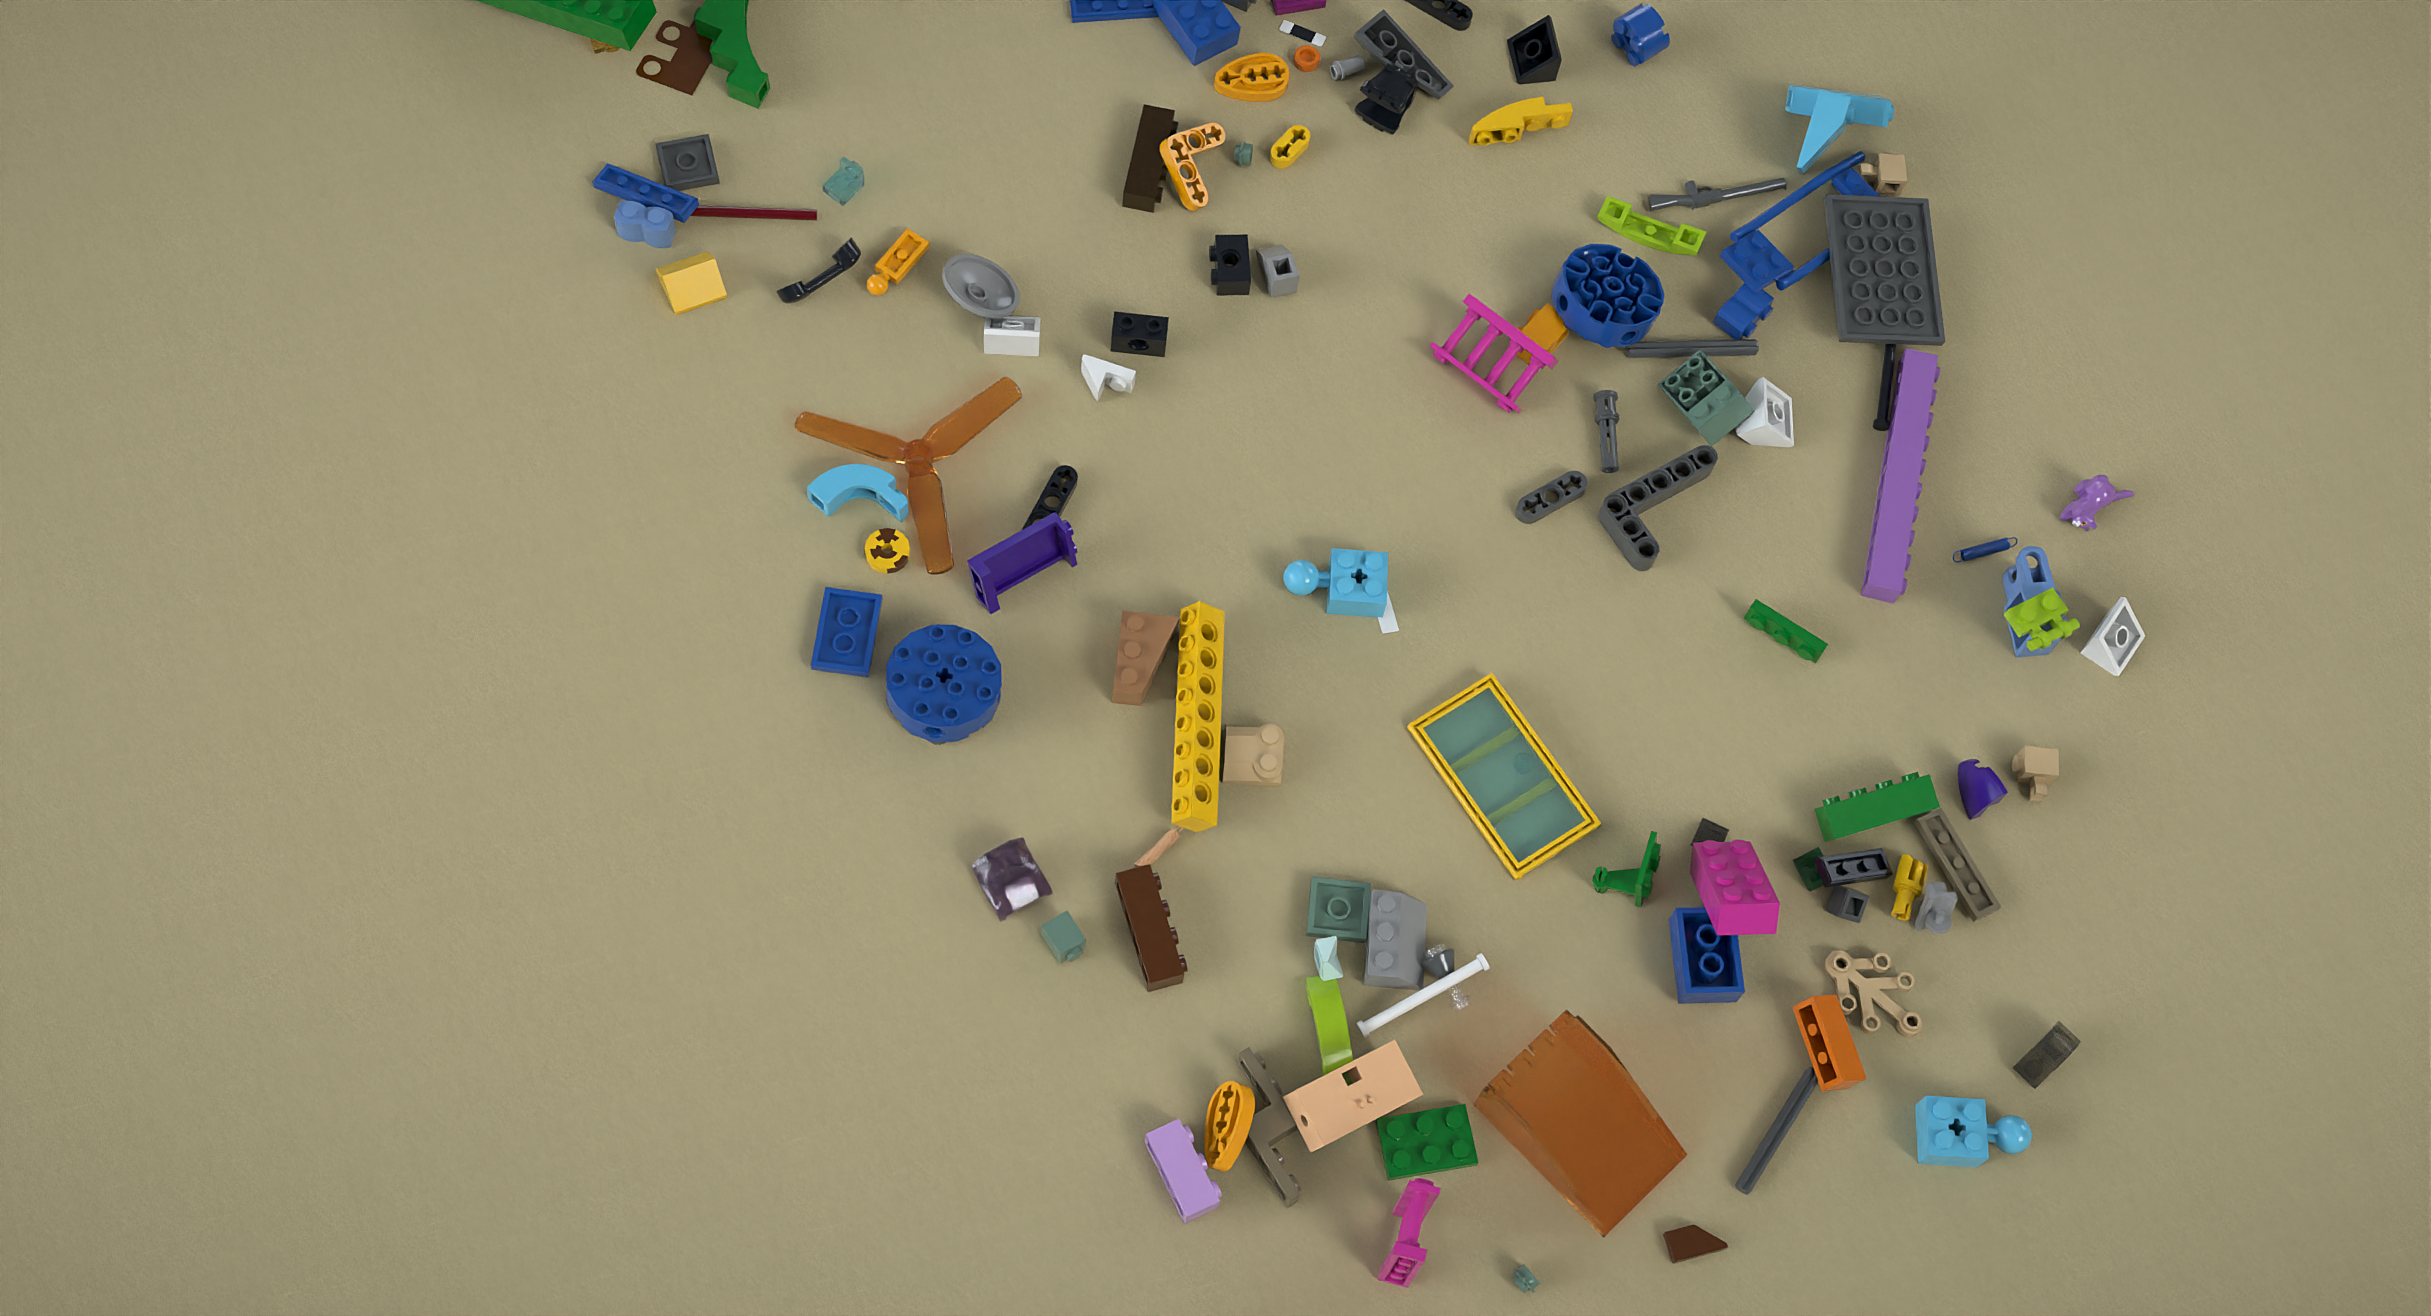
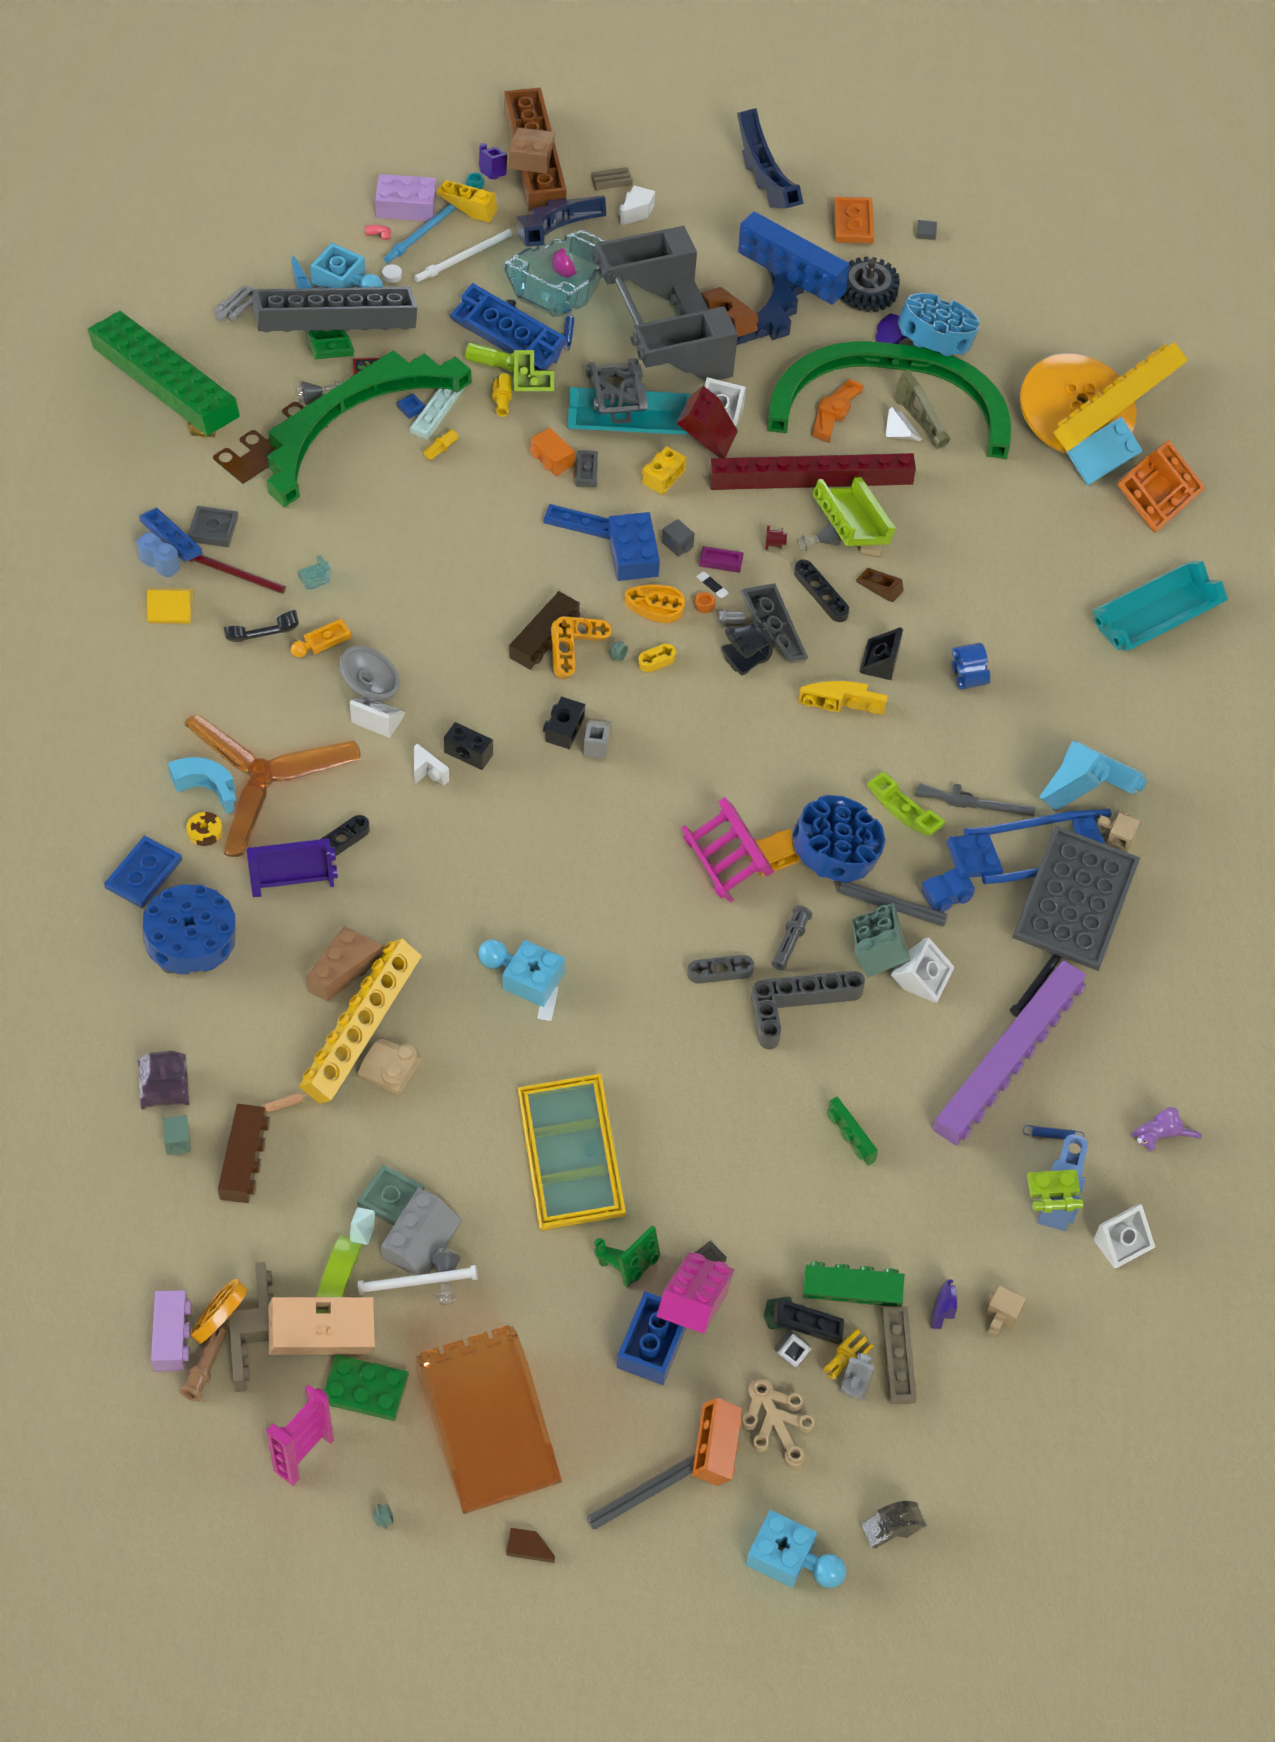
camera: 30 degrees right, 10 degrees down
none -> medium nougat pin [180,1327,228,1401]

